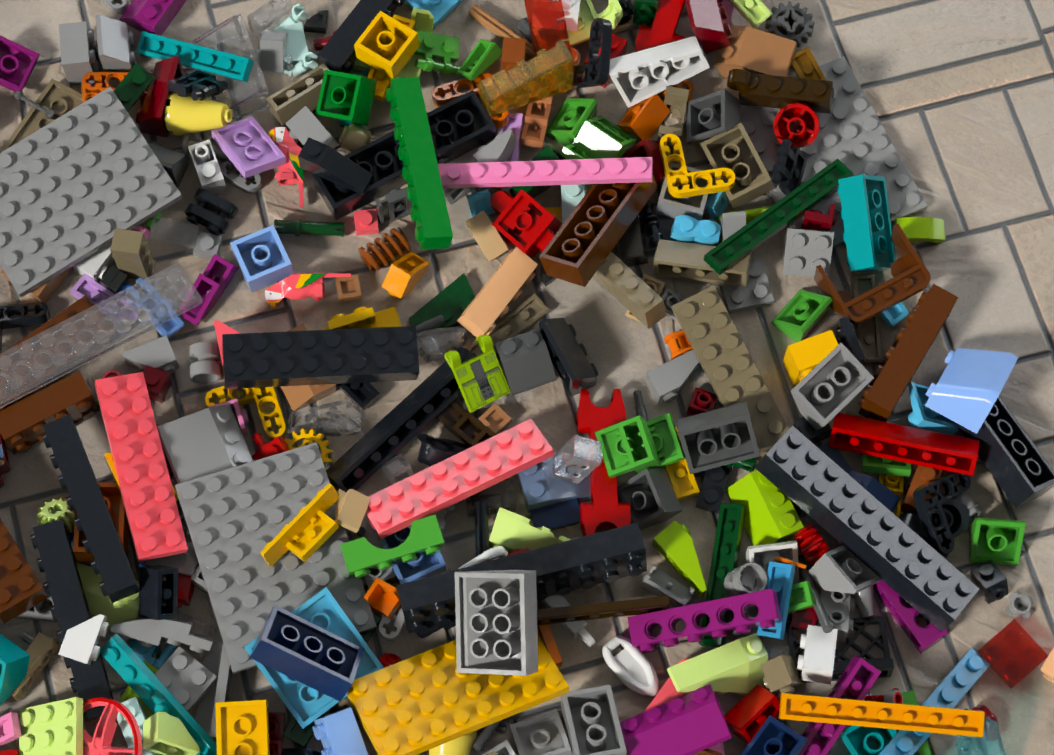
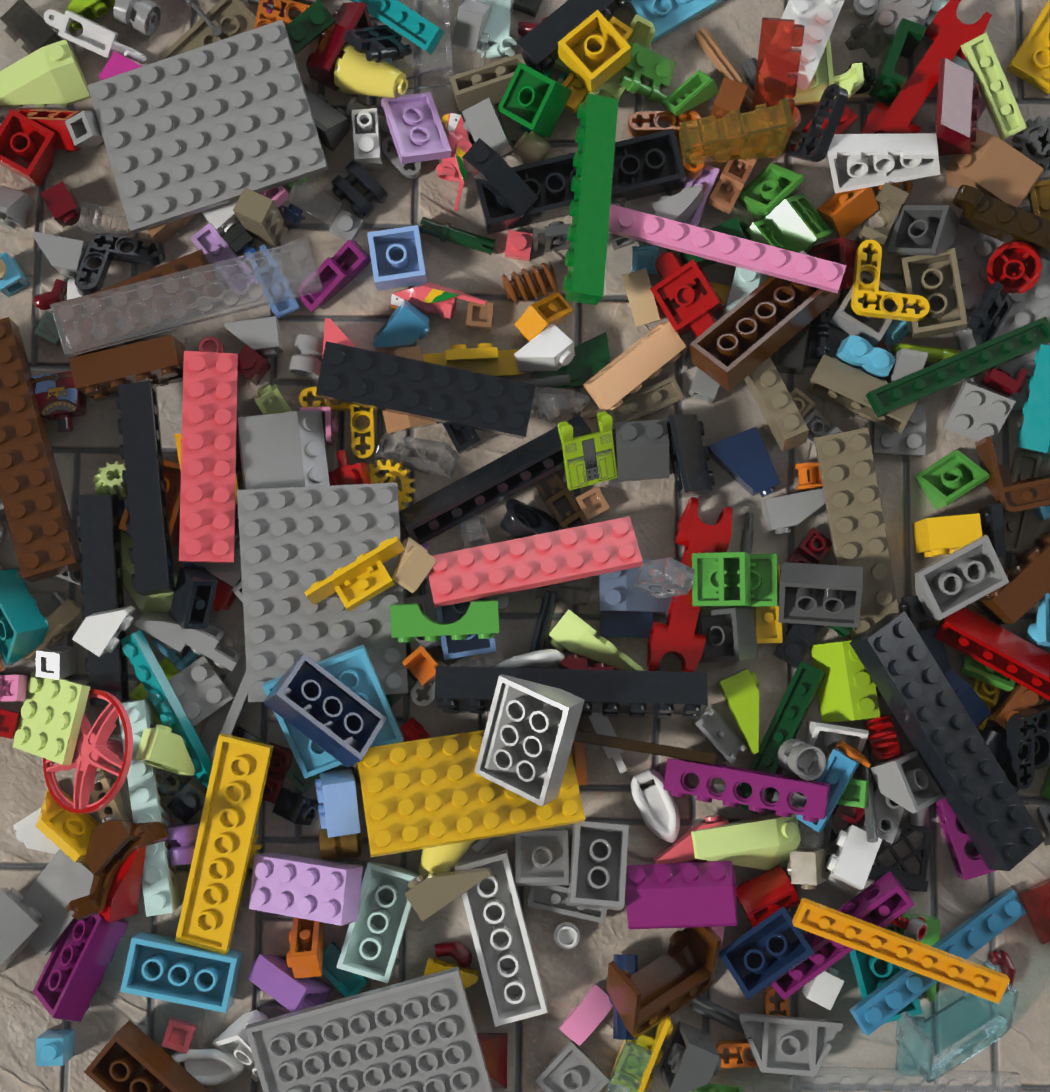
camera: 20 degrees right, 15 degrees up
none -> light grey brick [36,644,78,680]
none -> yellowish green bracket [254,384,292,415]
none -> dark blue plate [281,203,305,225]
none -> dark azure slope [373,299,430,348]
none -> white slope [514,323,575,371]
none -> light grey brick [687,368,720,403]
none -> dark blue slope [708,426,781,498]

